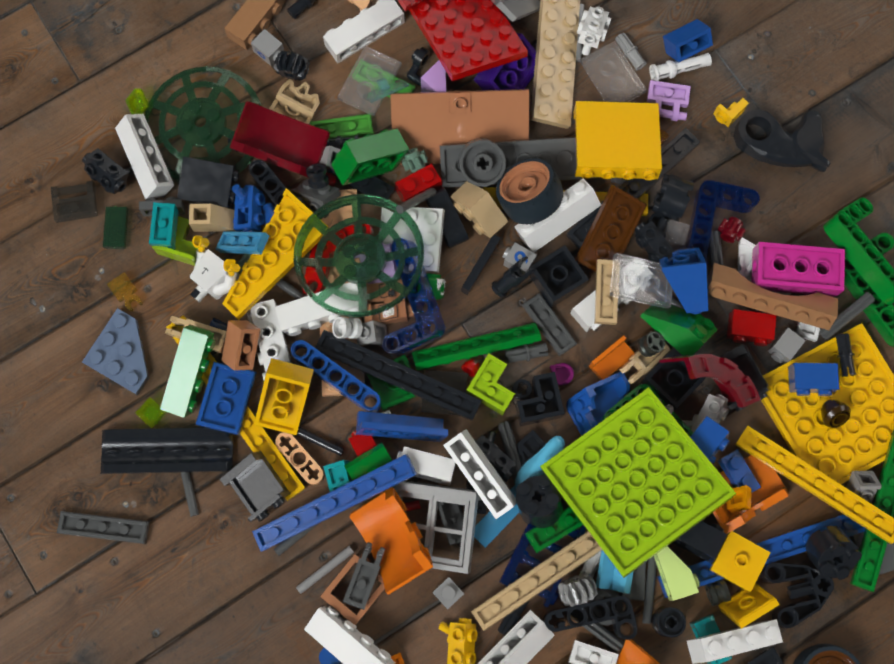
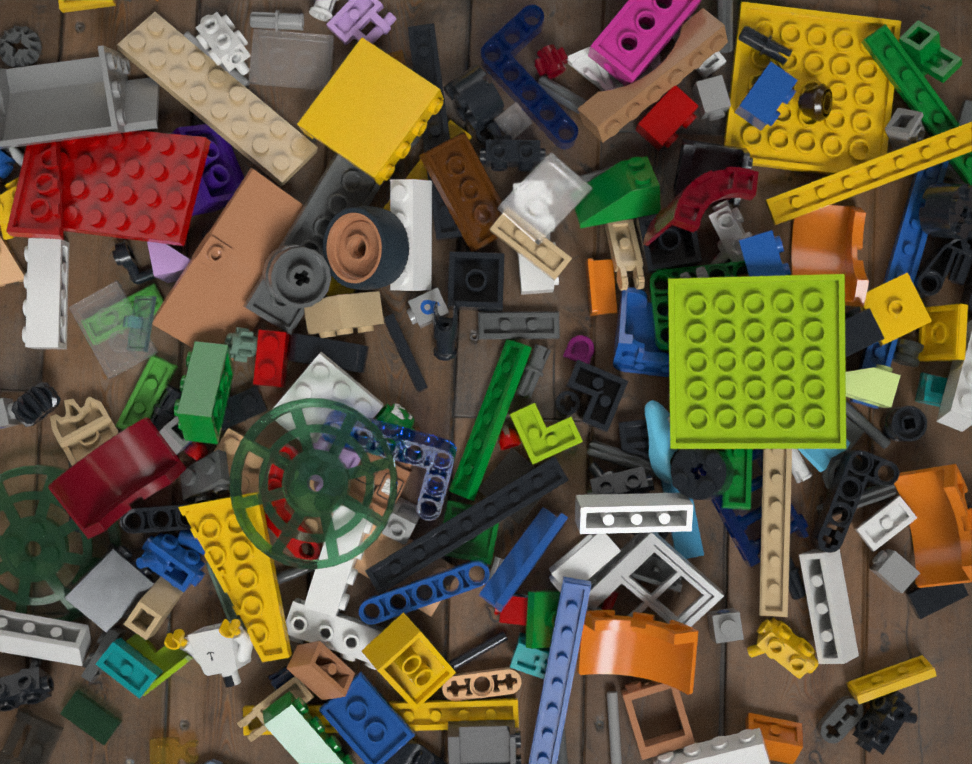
camera: 55 degrees left, 10 degrees up
dark azure tile [216,231,269,255] -> none
black wheel [306,163,329,189] -> none
white wheel [332,317,363,339] -> none
dark grey hinge [343,542,385,610] -> none
dark grey bar [396,187,436,214] -> none
light grey gear [558,574,598,607] -> none
pearl dark grey wheel [637,332,665,357] -> none
blue slope [659,247,708,314] -> none
blue plate [718,449,761,493] -> none
light orange plate [727,485,751,513] -> none

